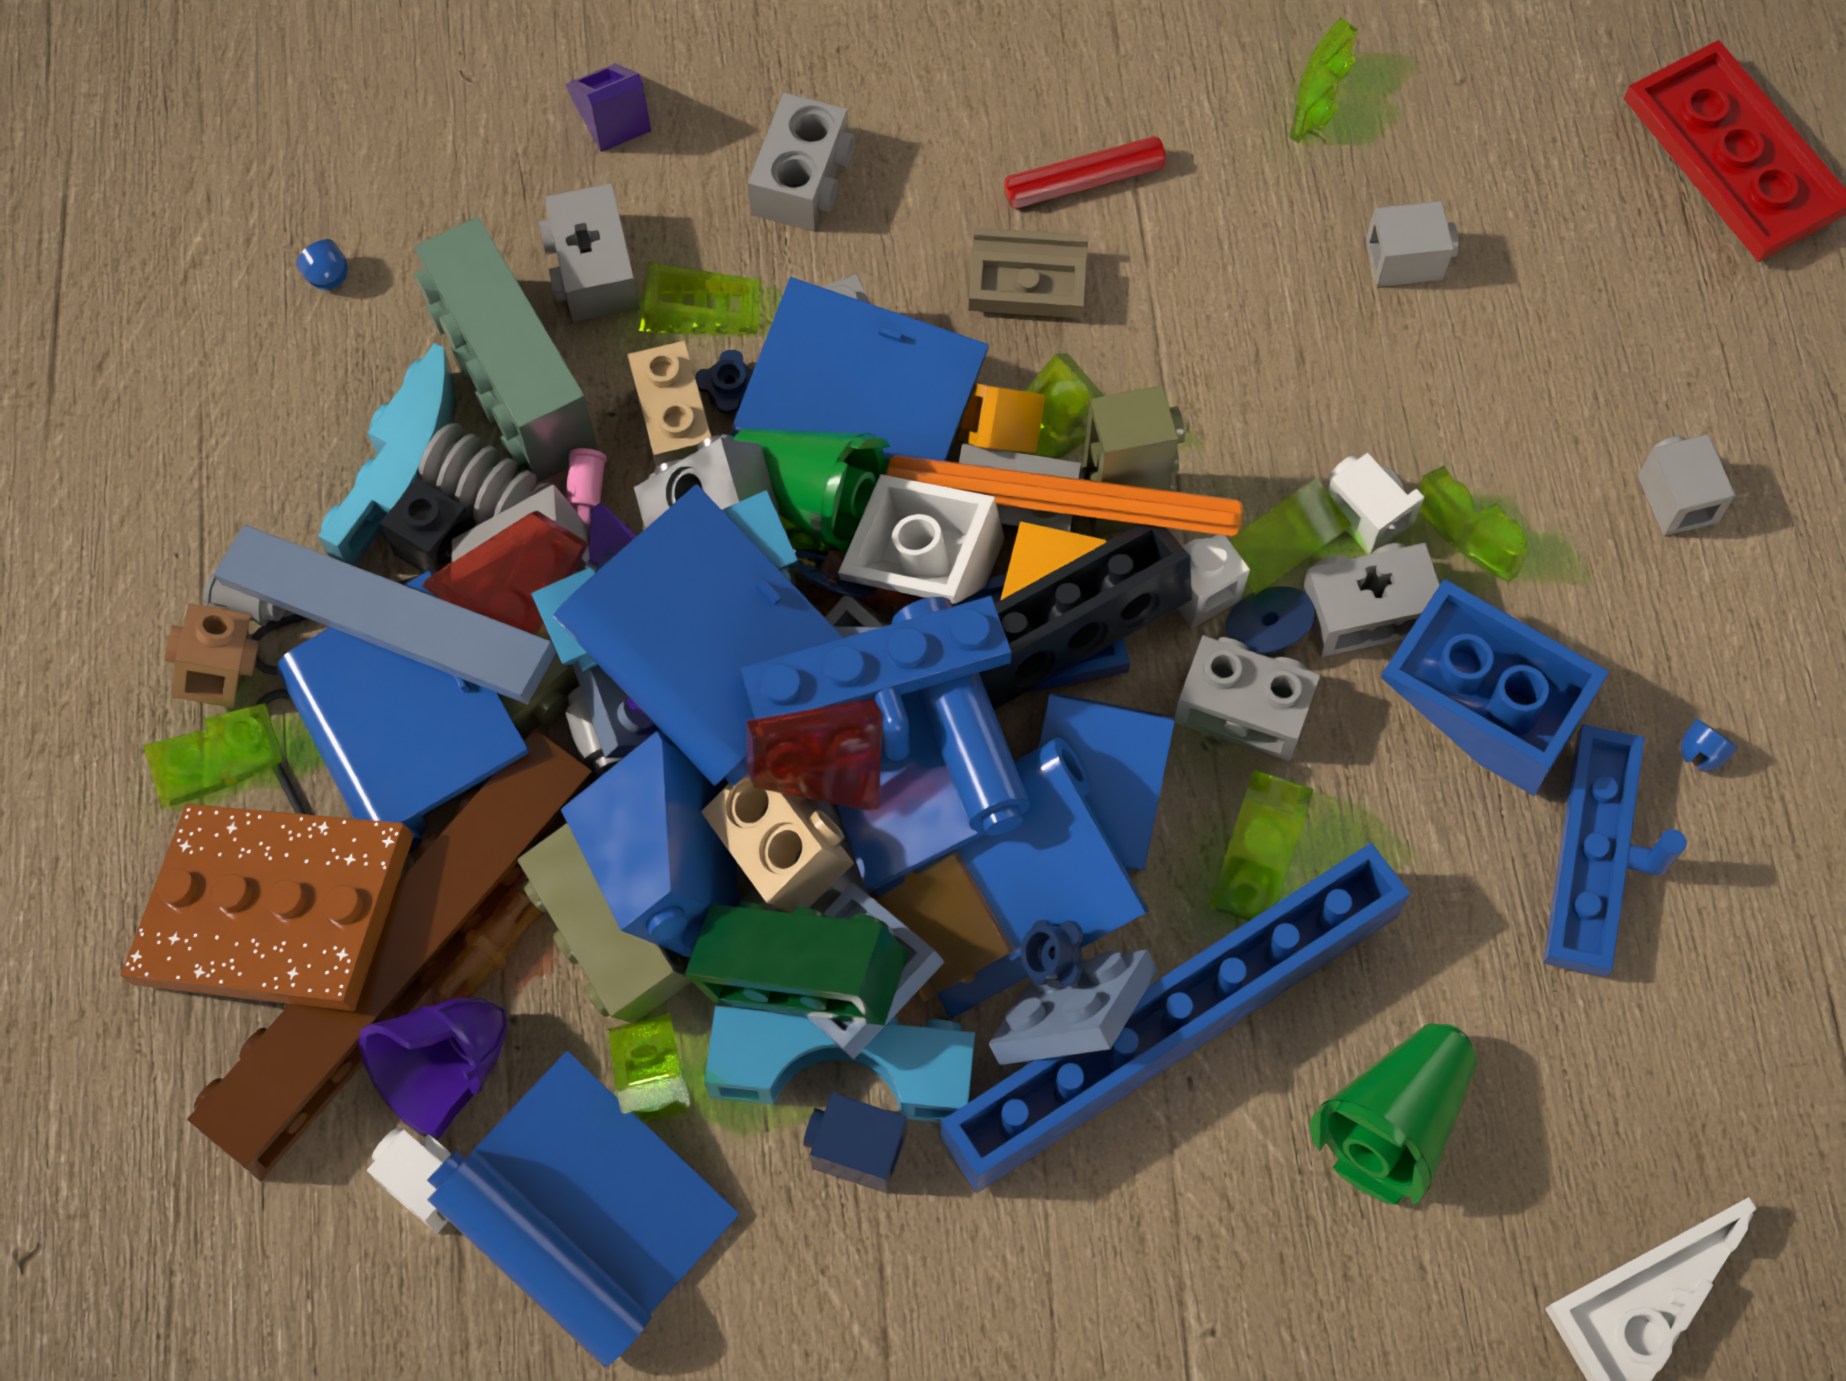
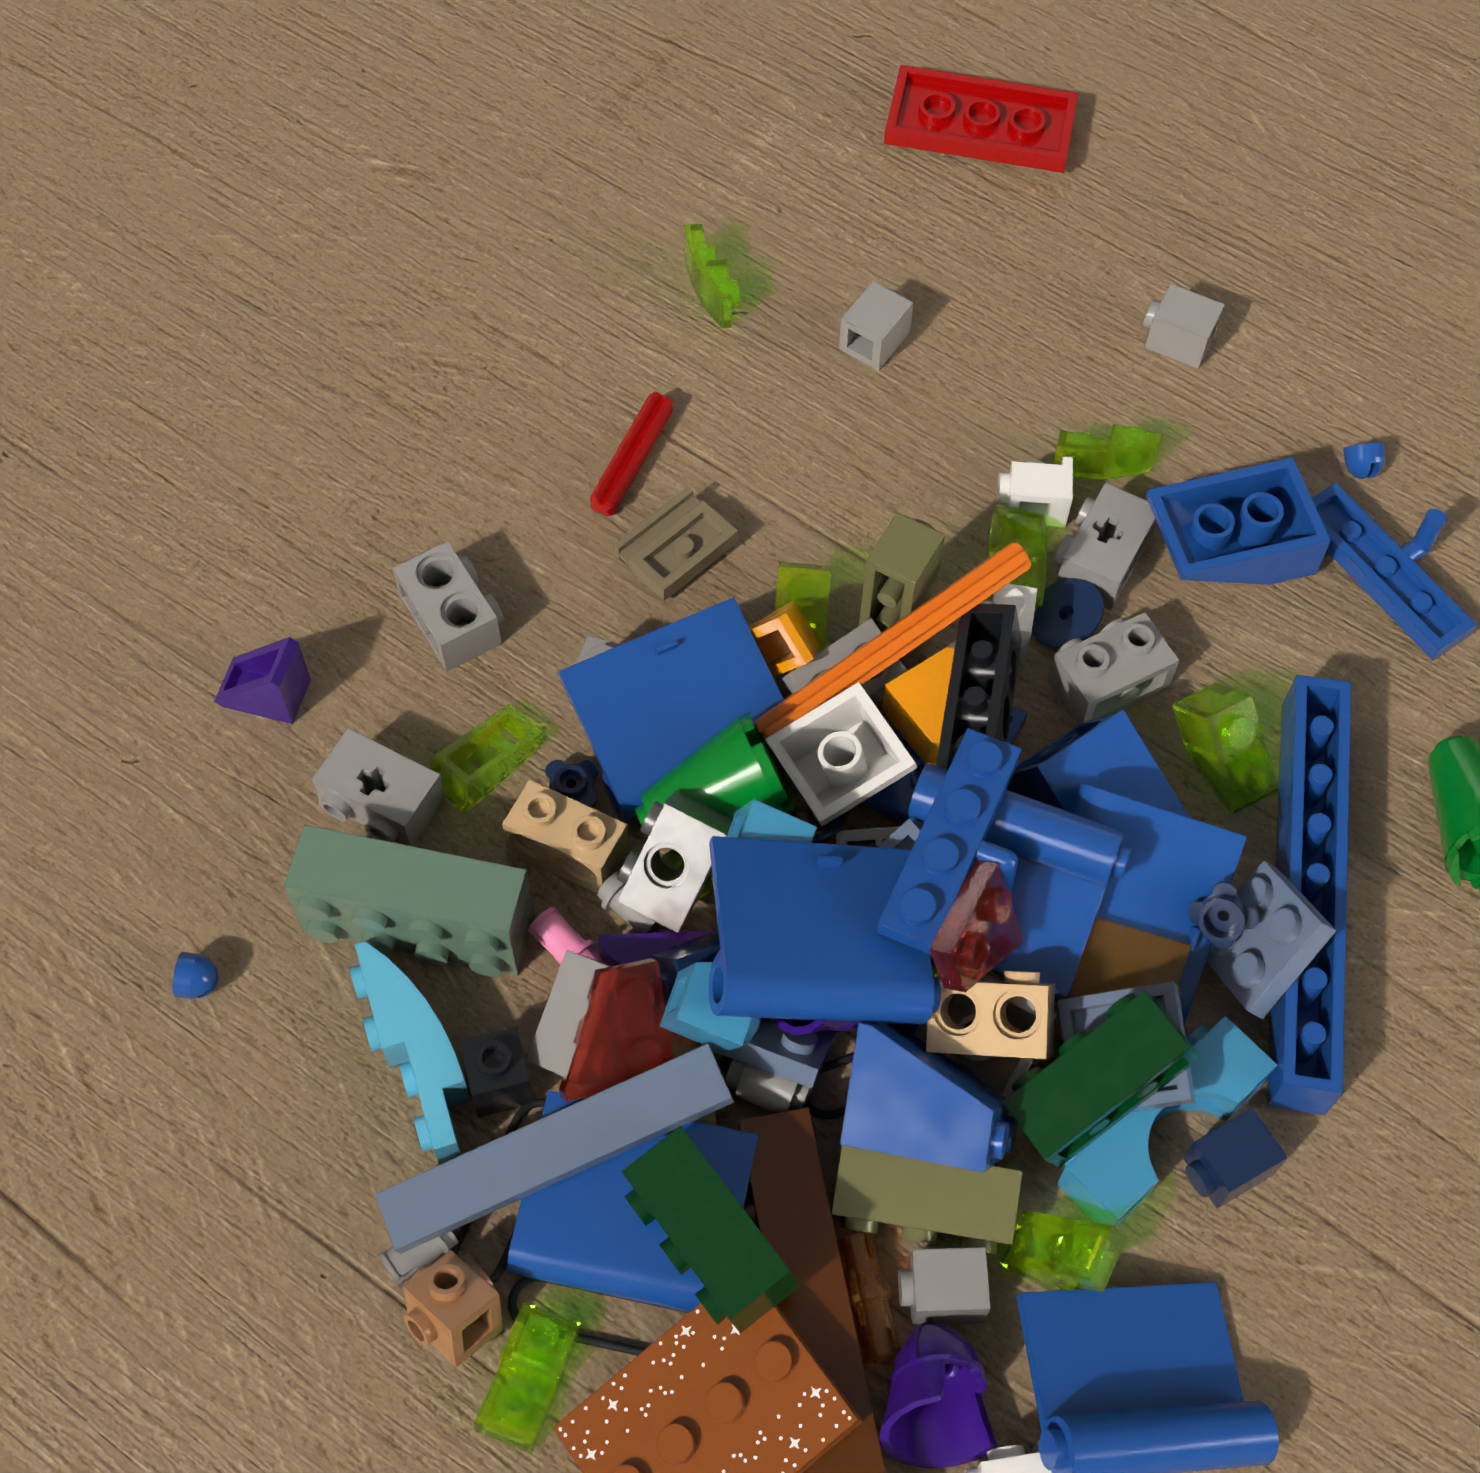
camera: 50 degrees left, 5 degrees down
light grey piece [418,423,551,526] -> none
none -> dark green brick [621,1126,800,1333]
none -> light grey brick [898,1248,991,1325]

